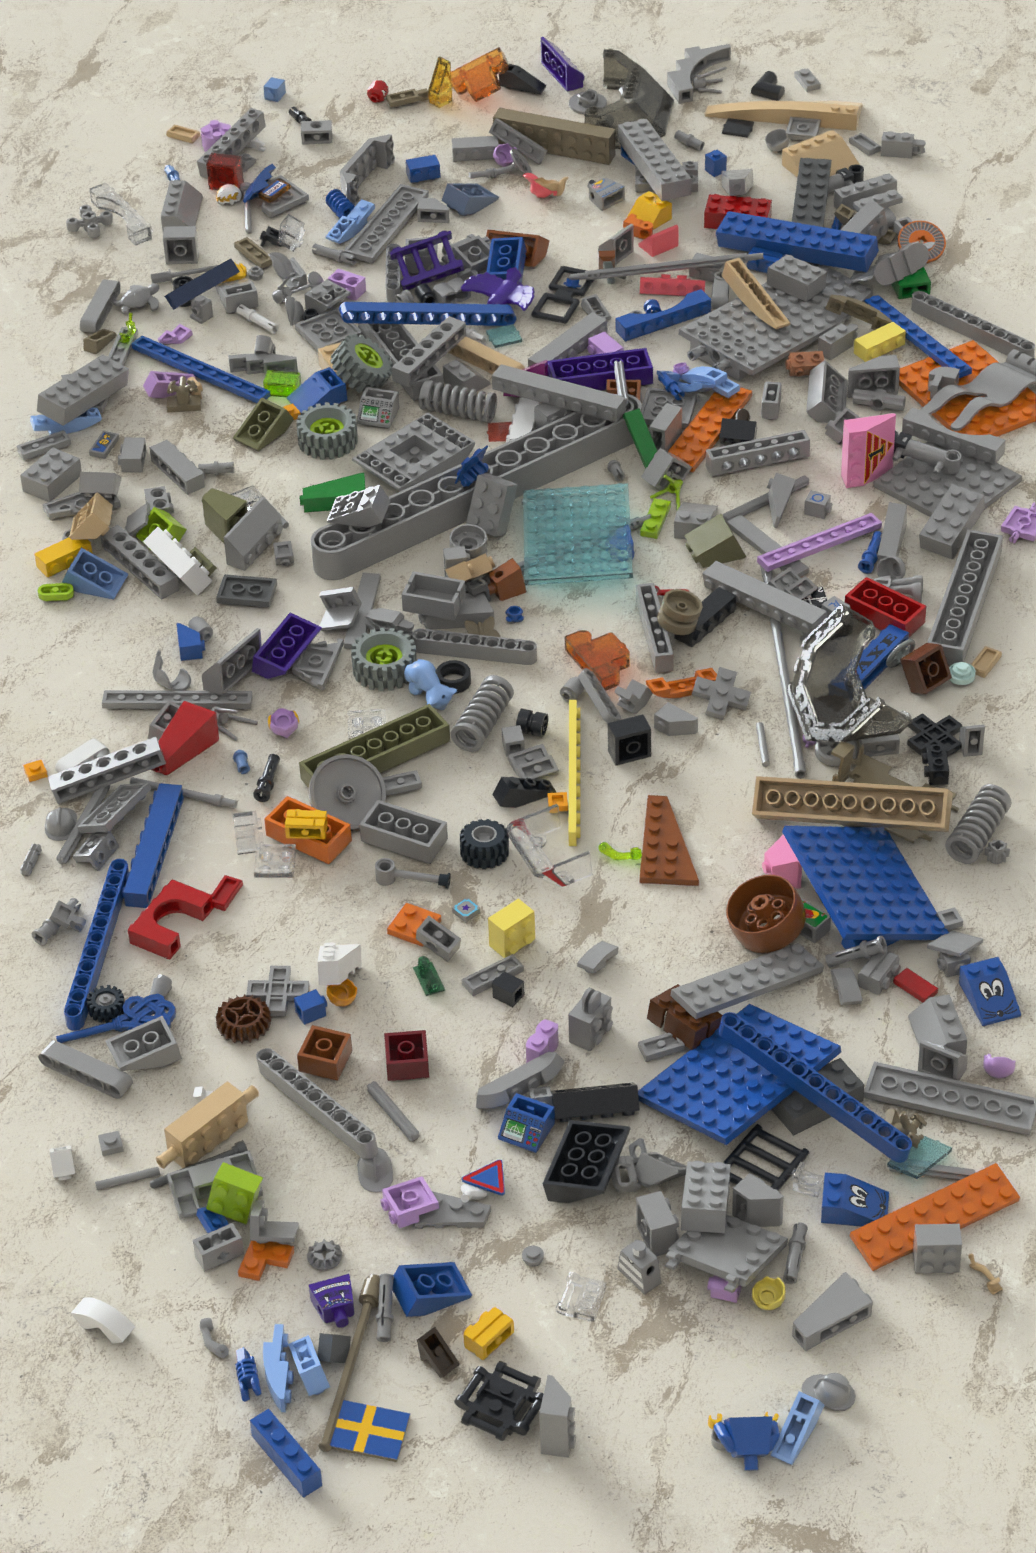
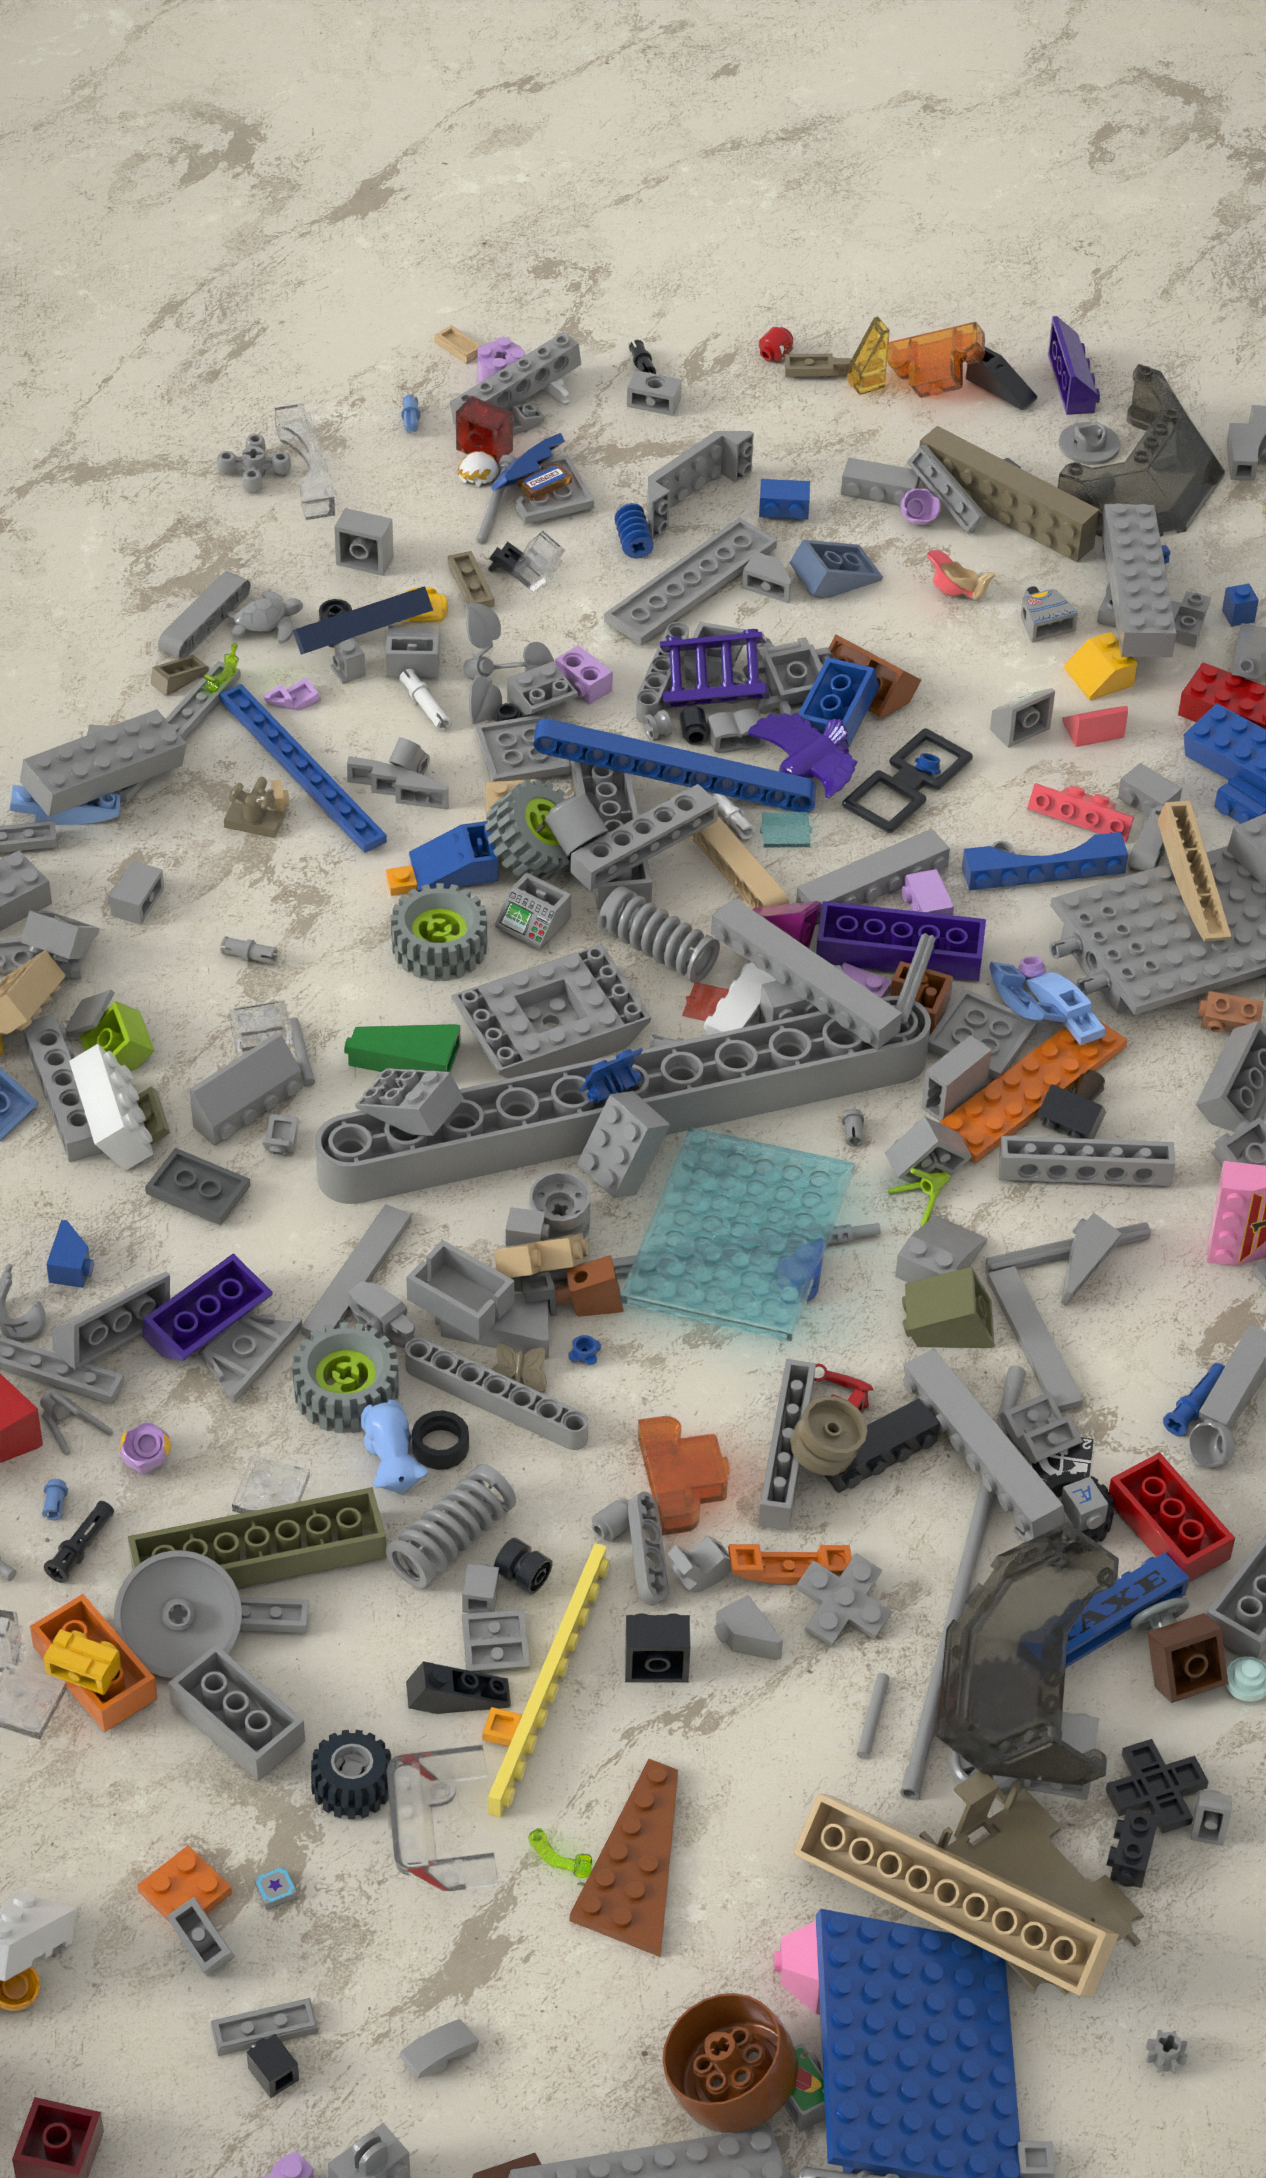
camera: 15 degrees right, 5 degrees up
tile [89,431,119,459] -> none
lavender slope [143,371,198,398] -> none
light grey brick [144,486,174,515] -> none
light grey brick [149,440,205,495] -> none
light grey piece [151,264,220,284] -> none
light grey slope [161,180,203,231] -> none
light grey brick [188,617,213,642] -> none
olive slope [202,488,248,543] -> none
olive slope [233,397,294,451] -> none
light grey plate [248,266,264,281] -> none
medium blue brick [263,77,286,102] -> none
clear neon green brick [263,370,301,397] -> none
light grey hinge [281,257,307,291] -> none
light grey pin [312,243,357,265] -> none
light grey bracket [320,587,362,631] -> none
light blue slope [325,199,375,243] -> none
light grey piece [375,858,451,889] -> none
clear green hinge [413,956,445,996] -> none
light grey slope [443,360,490,393] -> none
light grey dish [469,148,532,179] -> none
light yellow brick [488,898,535,958] -> none
light grey axle [569,253,764,281] -> none
light grey slope [581,294,611,320] -> none
dark orange piece [599,250,627,284] -> none
orange leg [623,213,653,240] -> none
green tile [623,408,657,469] -> none
lime plate [640,498,671,539] -> none
blue wheel [643,299,662,314] -> none
blue pin [658,372,685,400] -> none
light grey pin [674,130,705,151] -> none
lavender plate [757,513,882,572] -> none
light grey brick [761,382,782,420] -> none
light grey brick [804,490,833,519] -> none
light grey piece [873,575,923,603] -> none
light grey piece [945,784,1012,864] -> none
none -> light grey piece [545,794,609,857]

